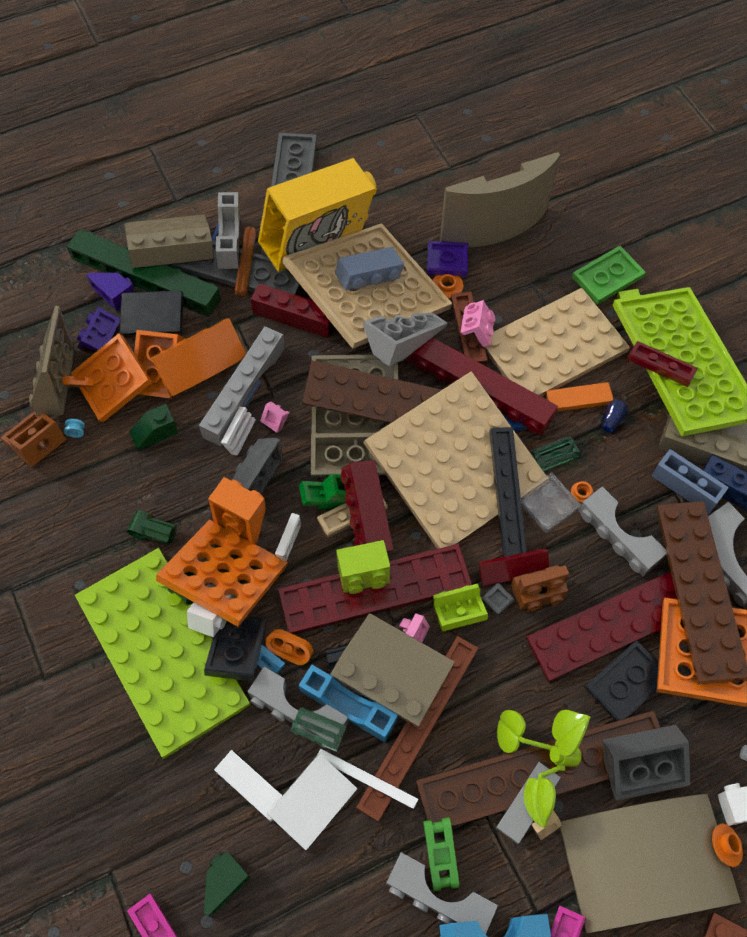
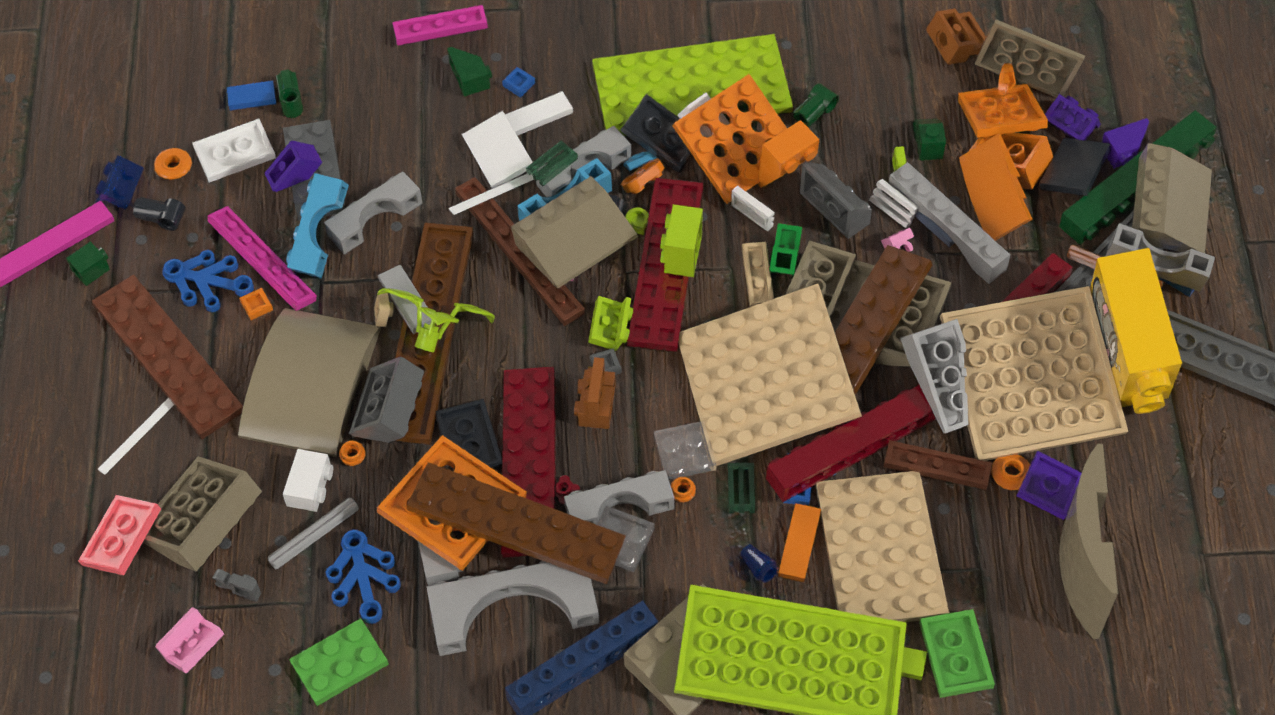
camera: 115 degrees right, 5 degrees down
medium azure bush [64,419,85,438] -> none
sand blue brick [335,247,404,291] -> none
dark red brick [341,460,393,552] -> none
bright pink tile [399,613,430,643] -> none
bright green plate [423,817,459,892] -> none
bright pink bracket [461,300,495,347] -> none
dark red tile [478,548,550,586] -> none
black tile [489,427,527,557] -> none
dark red tile [627,341,698,387] -> none
sand blue brick [652,449,729,515] -> none
orange piece [712,823,743,867] -> none
none -> orange plate [339,441,365,466]
none -> blue tile [502,67,535,98]
none -> dark red plate [555,475,580,504]
none -> clear plate [597,506,655,572]
none -> lime tile [625,208,649,235]
none -> lime tile [892,146,906,172]

